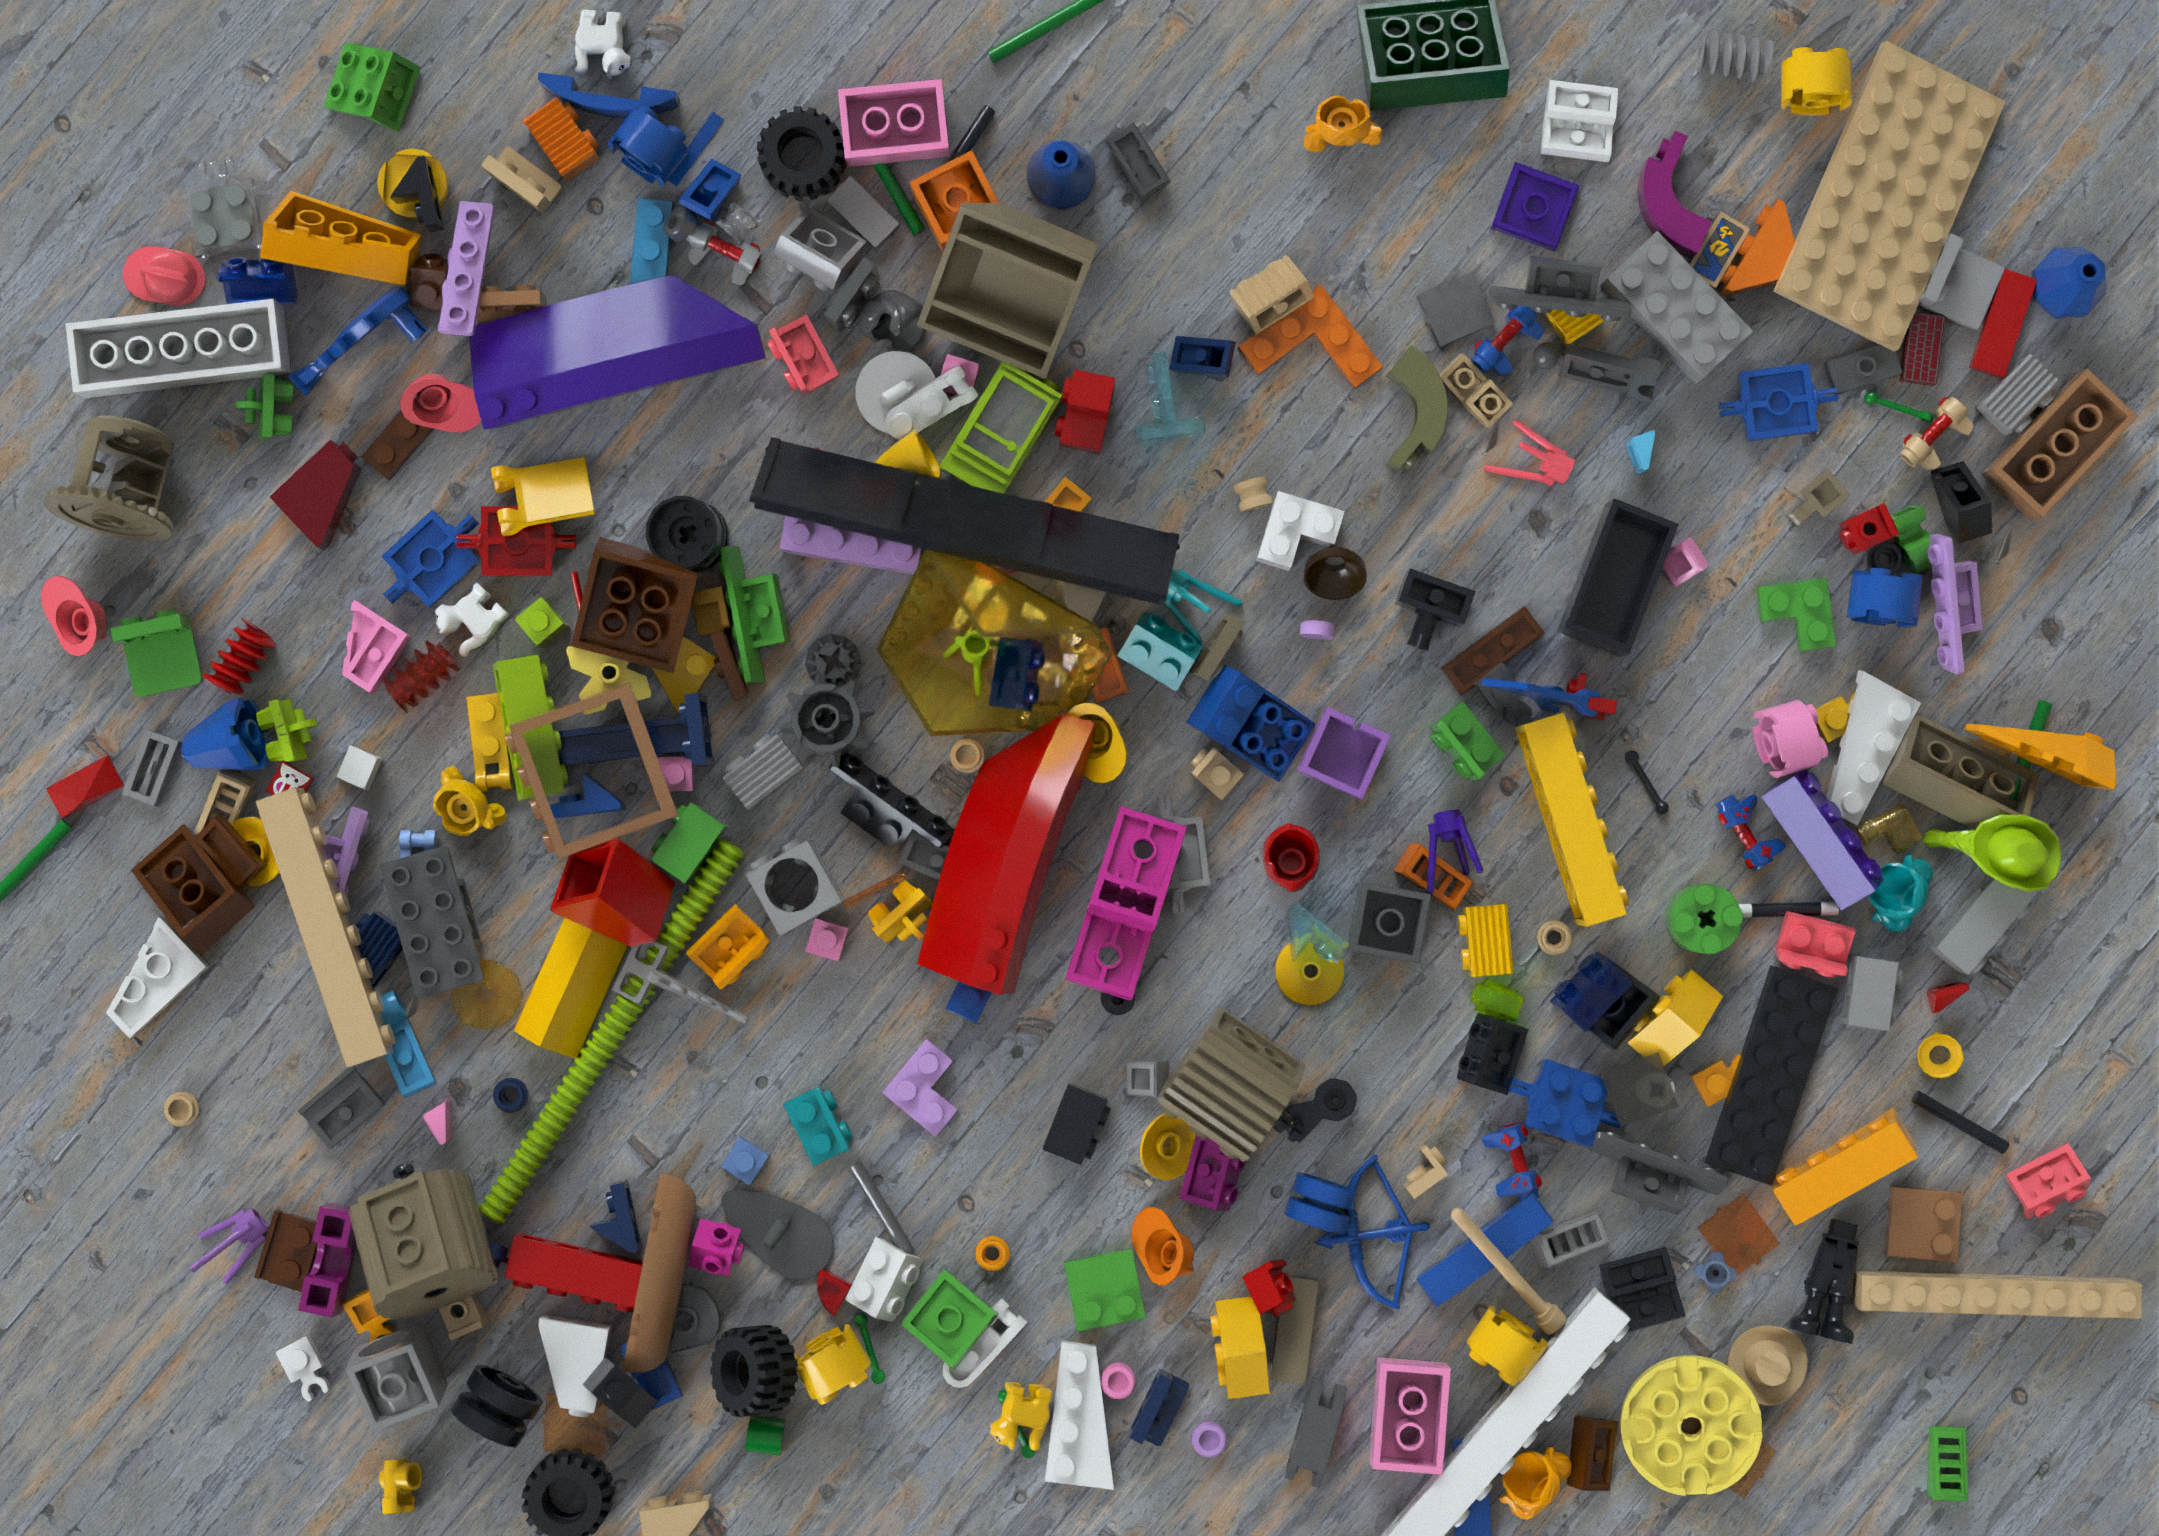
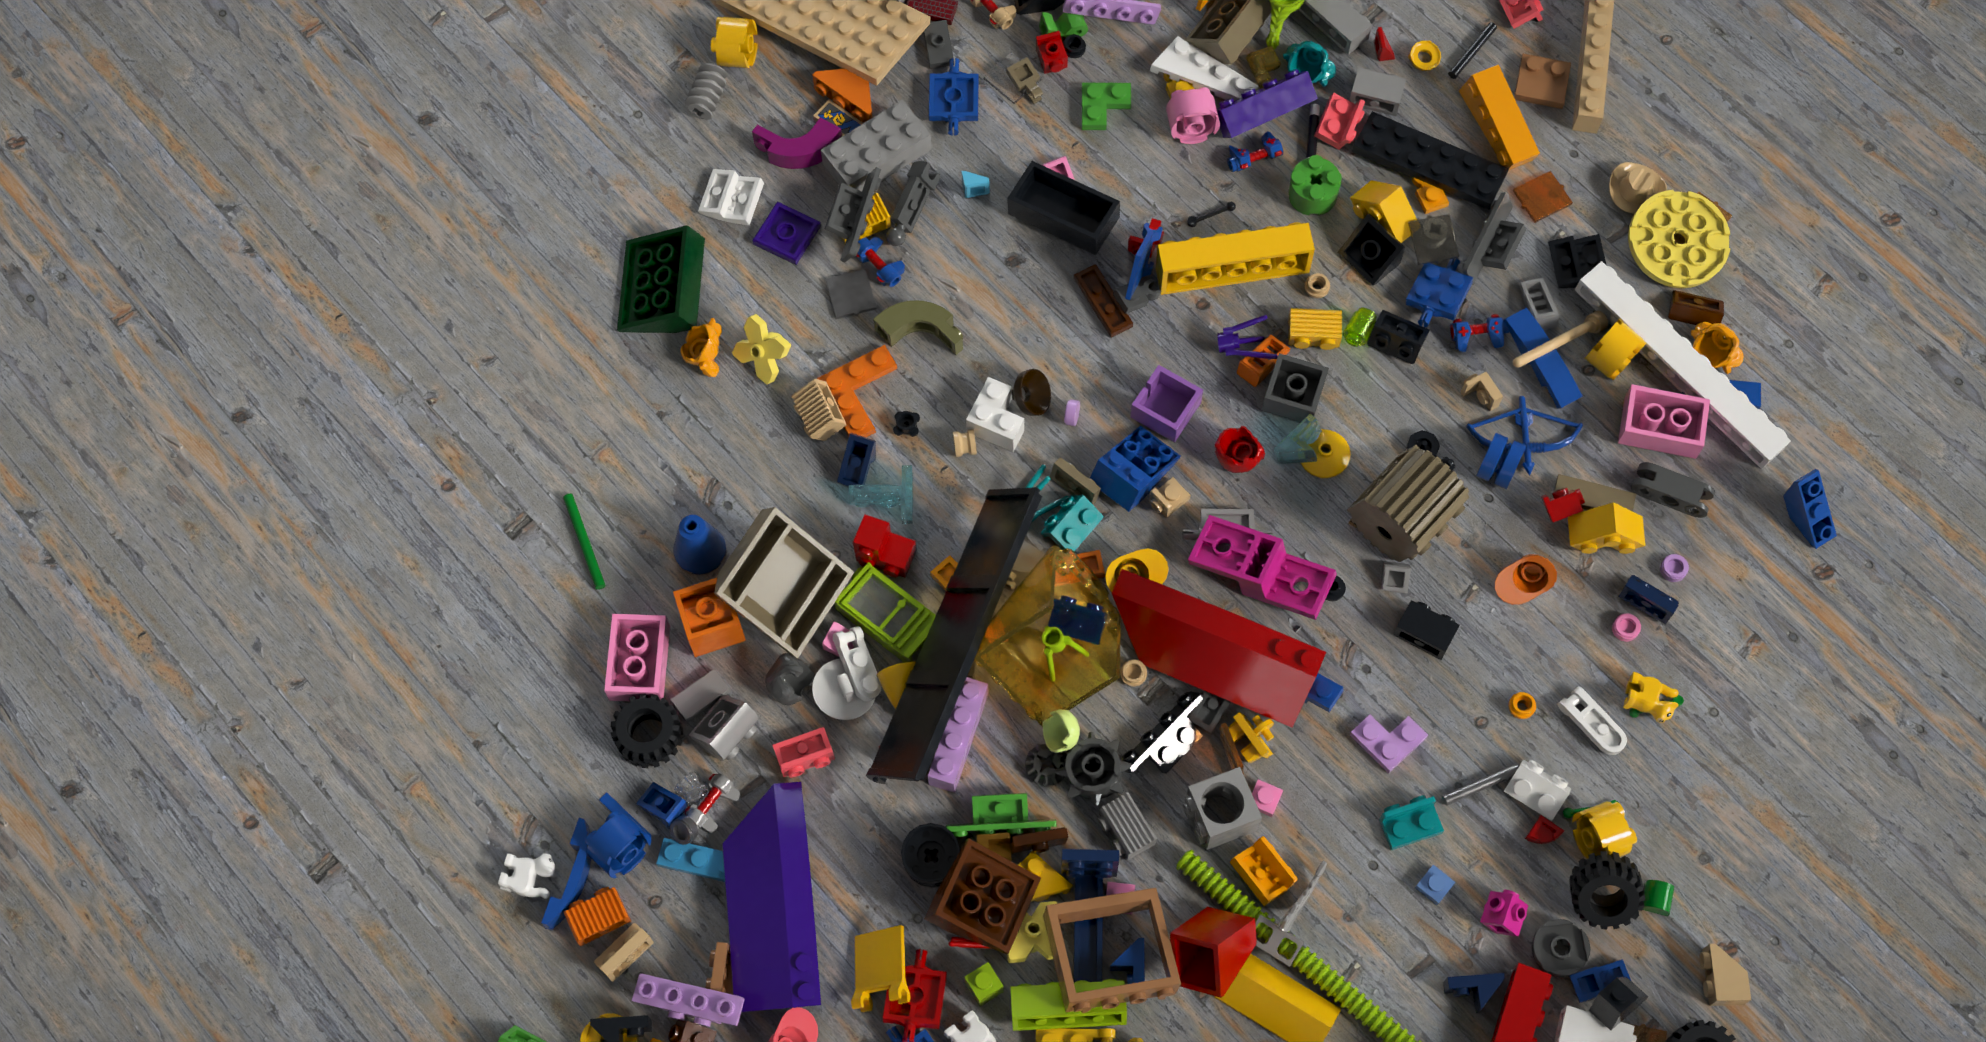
camera: 75 degrees left, 20 degrees down
medium nougat brick [622,1173,696,1372] -> none
bright green brick [651,802,728,884] -> none
dark grey shield [721,1189,833,1280] -> none
dark grey plate [824,257,880,333] -> none
green bar [873,163,925,236] -> none
bright green plate [901,1269,999,1369] -> none
black bar [946,105,995,163] -> none
white wing [1045,1341,1114,1490] -> none
bright green plate [1064,1248,1146,1332] -> none
dark grey plate [1105,123,1171,201] -> none
yellow dish [1140,1113,1196,1180] -> none
magenta bracket [1179,1135,1246,1211] -> none
black brick [1395,568,1476,651] -> none
bright green bracket [1429,701,1506,781] -> none
tan slope [1440,353,1513,428] -> none
coral plant [1484,420,1575,487] -> none
clear blue bracket [1550,952,1632,1031] -> none
sand blue plate [1694,1251,1737,1294] -> none
black piece [1789,1219,1859,1344] -> none
blue brick [1847,568,1923,627] -> none
green hinge [1864,391,1934,423] -> none
bright green slope [1927,1426,1968,1501] -> none
none -> light yellow plant [732,314,791,385]
none -> black plate [893,411,920,437]
none -> yellowish green hair [1043,709,1080,753]

